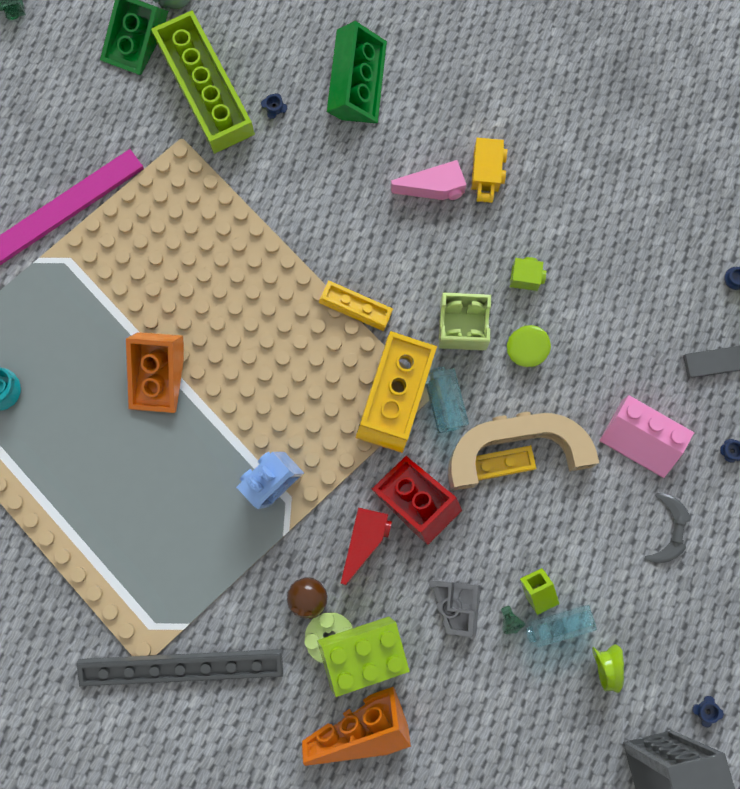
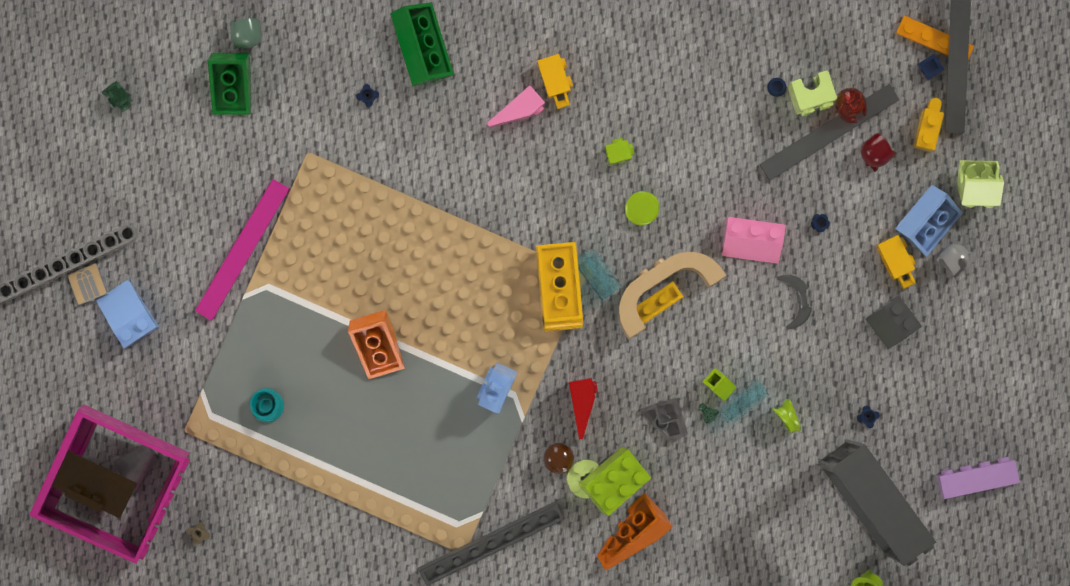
camera: 20 degrees left, 10 degrees up
lime brick [151,10,255,154] -> none
yellow tile [318,280,393,331] -> none
red slope [372,456,463,545] -> none
yellowish green piece [439,293,491,351] -> none

